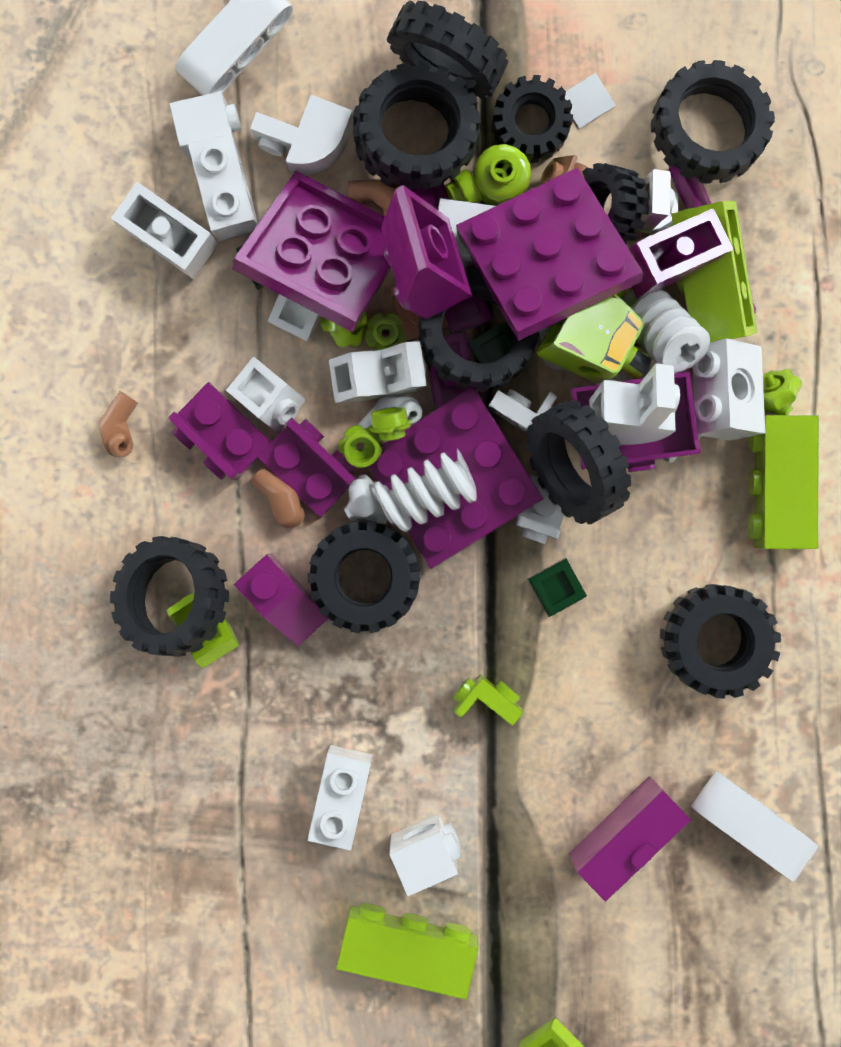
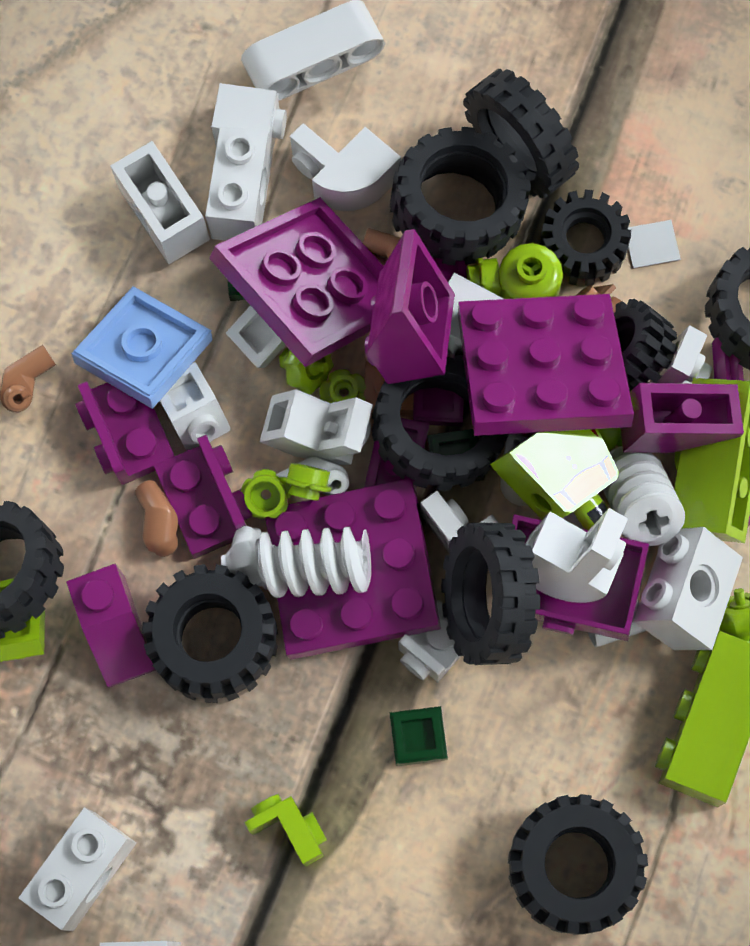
camera: 25 degrees right, 15 degrees down
none -> light blue tile [71,286,213,409]

